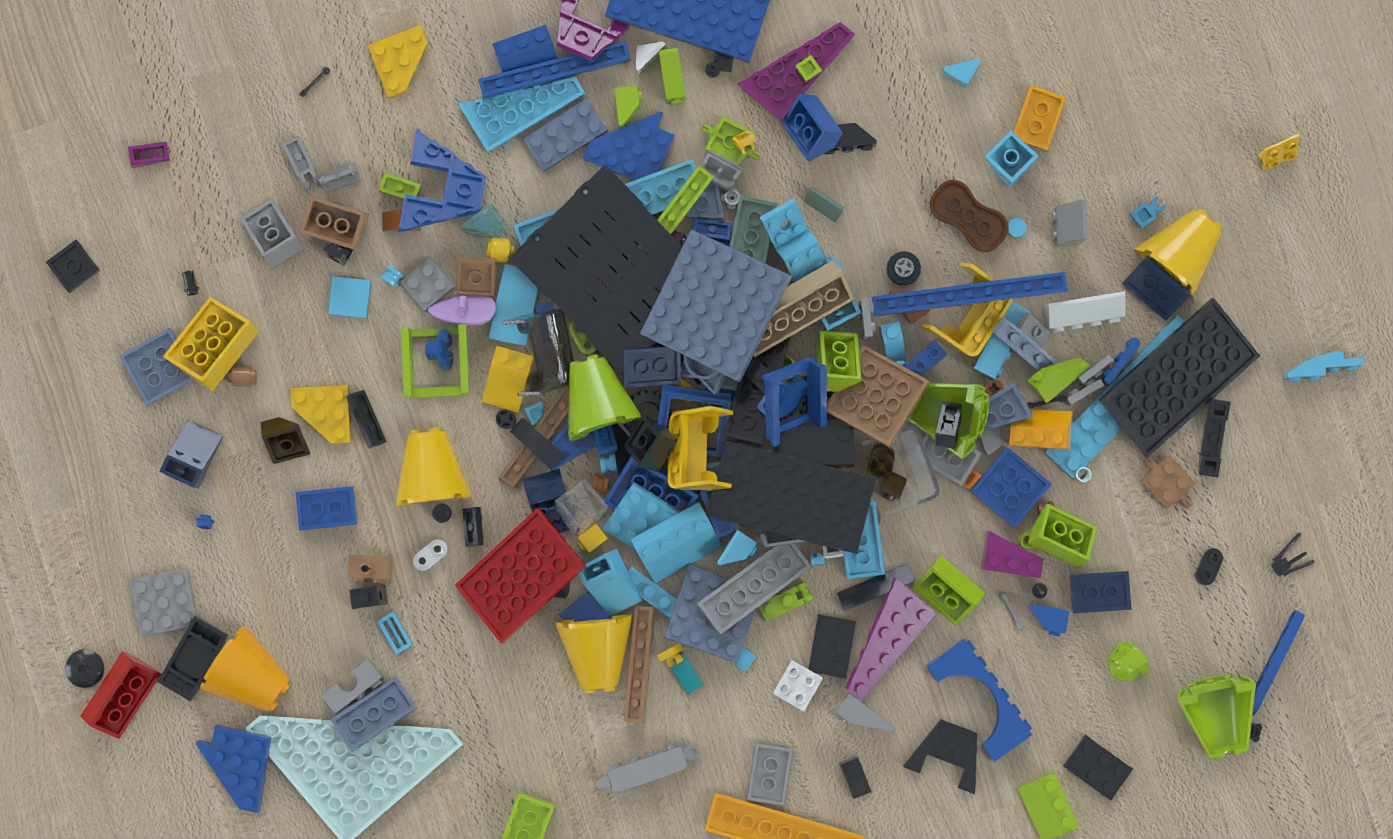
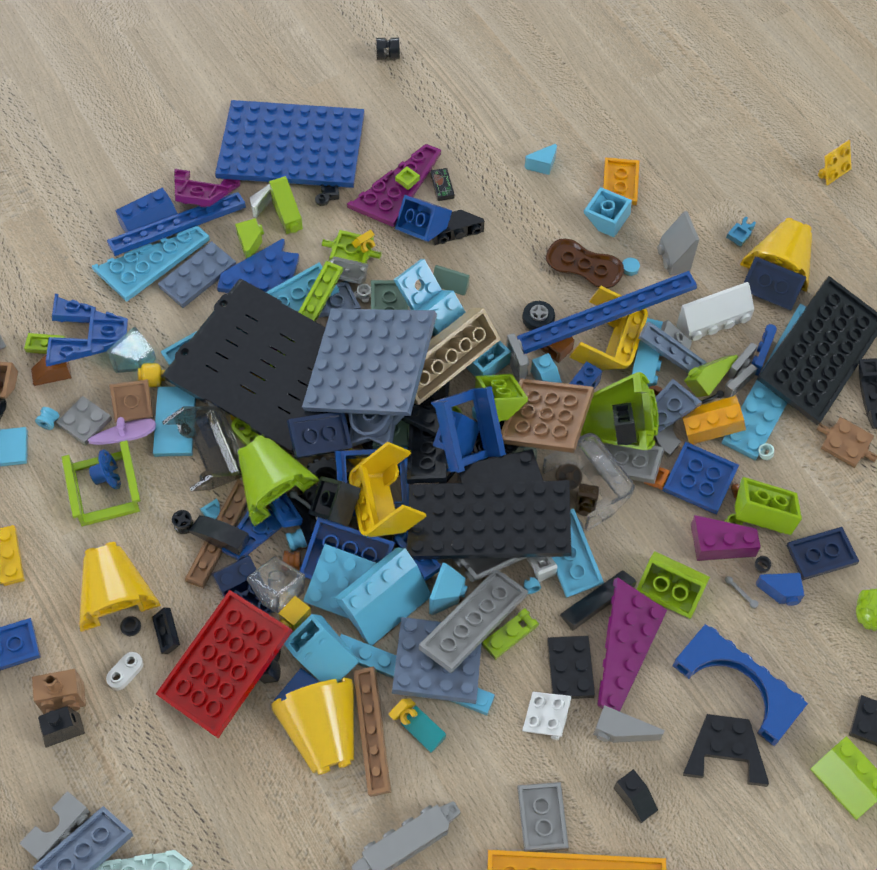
camera: 20 degrees left, 25 degrees down
black plate [346,390,387,449] -> none
yellow plate [368,25,428,99] -> none
medium azure tile [377,611,413,654] -> none
yellow slope [482,346,535,413] -> none
none -> black tile [430,168,455,201]

